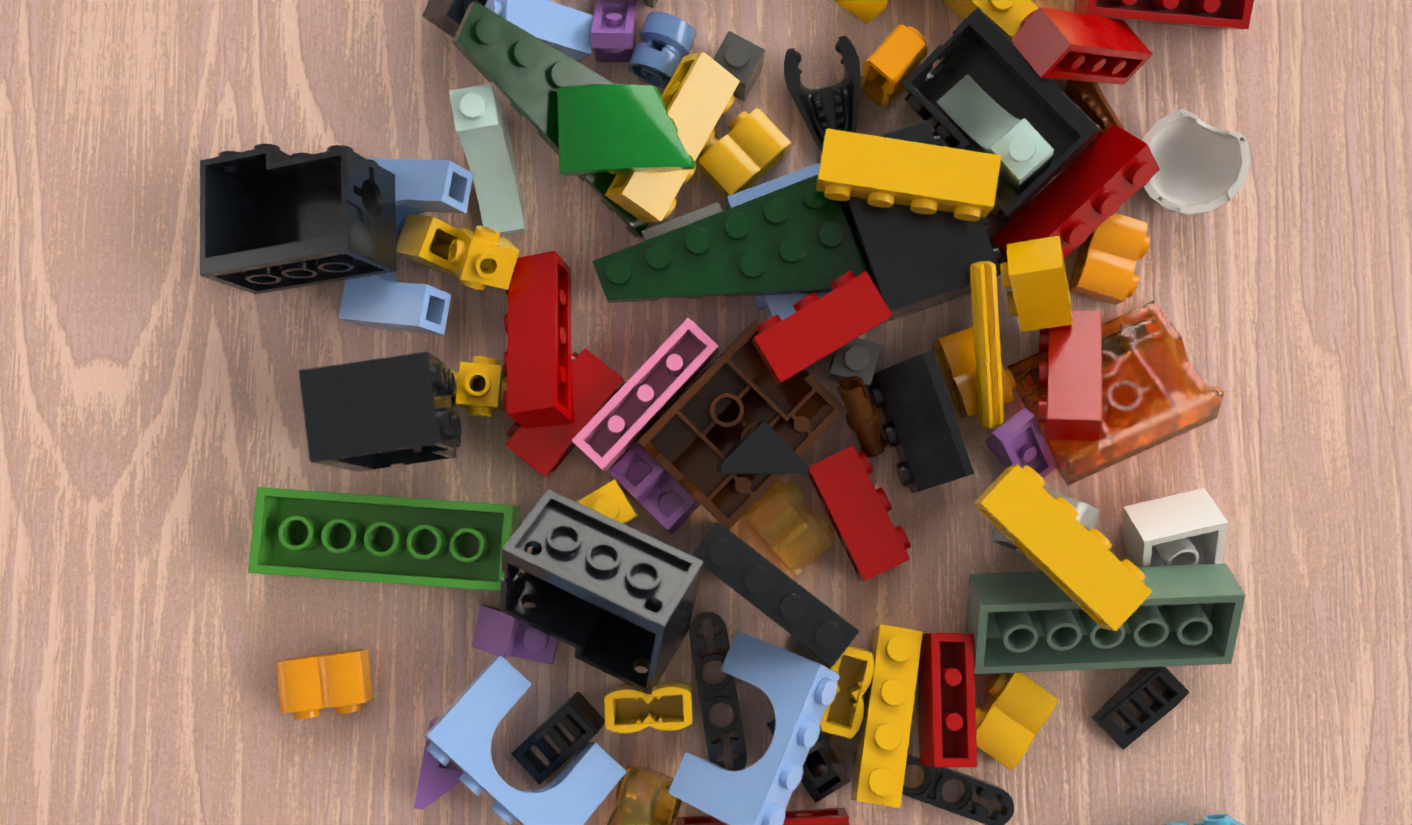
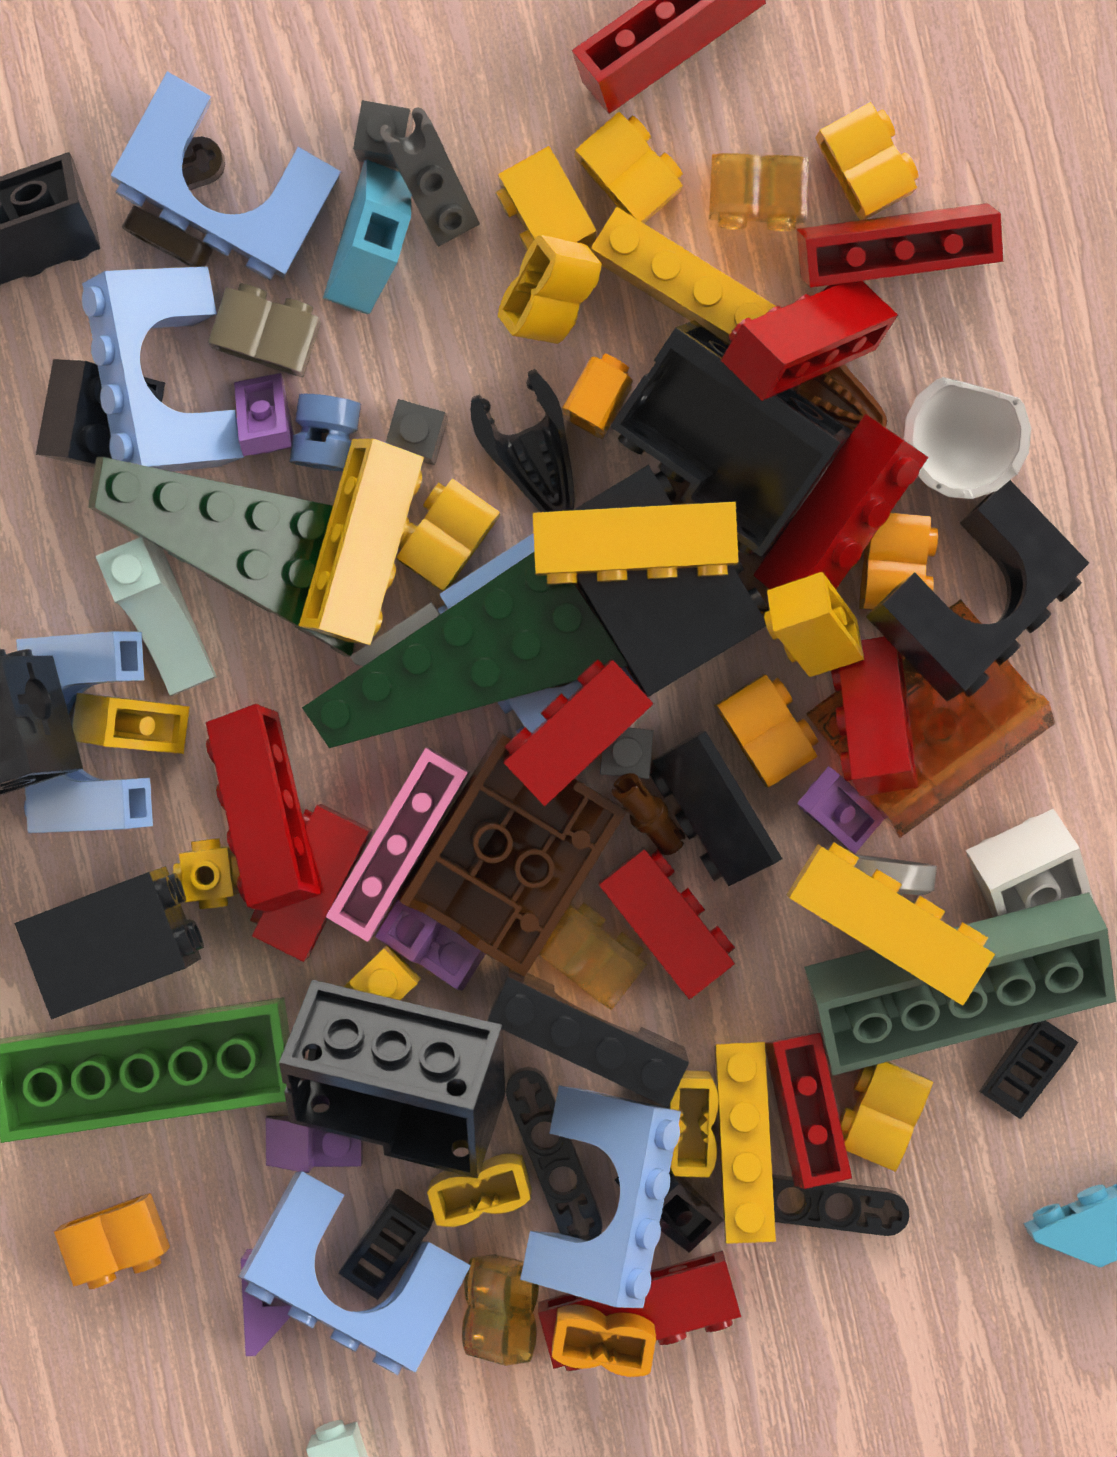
camera: 15 degrees left, 5 degrees up
yellow brick [448,226,520,290] -> none
green slope [557,84,695,176] -> none
black slope [716,421,808,474] -> none
light aqua arch [936,74,1054,195] -> none
yellow axle [970,261,1005,429] -> none
none -> black arch [866,480,1089,702]

